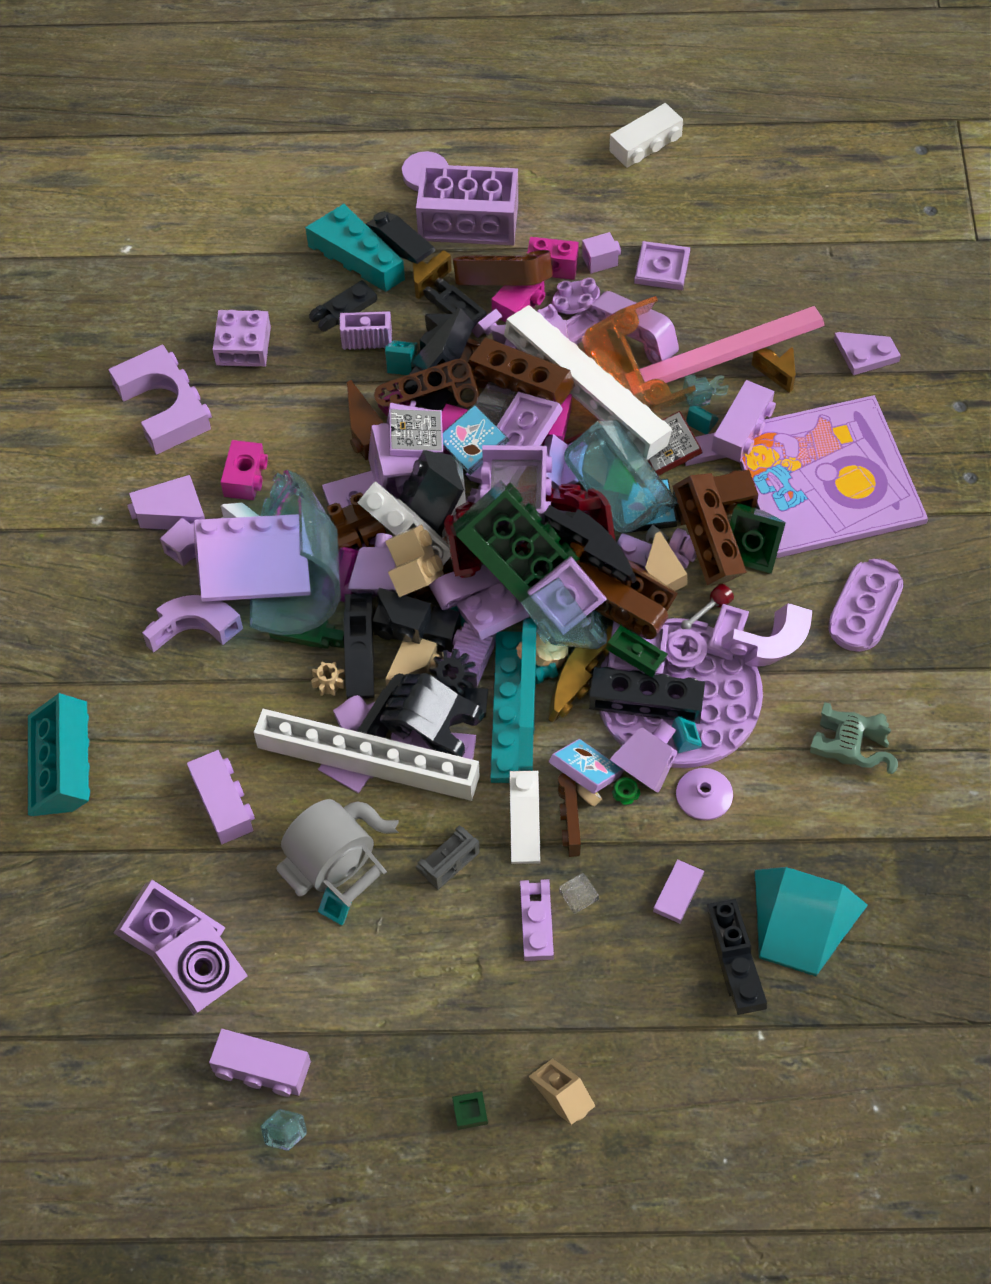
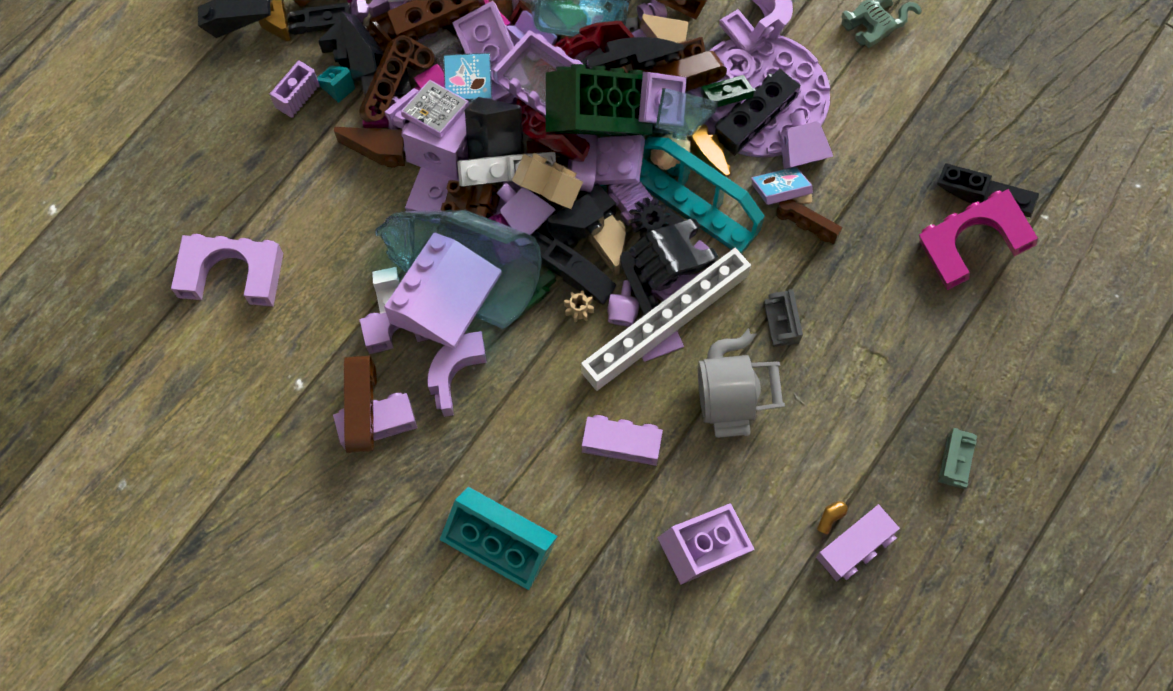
camera: 55 degrees left, 10 degrees up
lavender slope [128,475,205,530] -> none
lavender brick [153,917,248,1015] -> none
lavender brick [213,310,271,367] -> none
dark pink brick [221,440,268,500] -> none
clear light blue slope [260,1109,307,1151] -> none
teal wedge [305,204,405,292] -> none
black hinge [309,280,377,332] -> none
teal slope [318,887,352,925] -> none
dark green plate [452,1091,488,1130] -> none
white slope [510,771,540,864] -> none
lavender plate [520,879,554,961] -> none
tan slope [529,1058,595,1125] -> none
clear tile [559,873,599,914] -> none
green plate [612,777,640,805] -> none
lavender tile [653,859,704,924] -> none
teal slope [671,717,702,753] -> none
lavender dish [676,768,733,821] -> none
hinge [681,584,734,630] -> none
teal wedge [754,867,868,976] -> none
none -> lavender brick [333,393,417,450]
none -> reddish brown beam [344,355,377,453]
none -> pearl gold arm [817,501,848,534]
none -> dark pink arch [919,189,1038,290]
none -> sand green hinge [938,428,977,489]

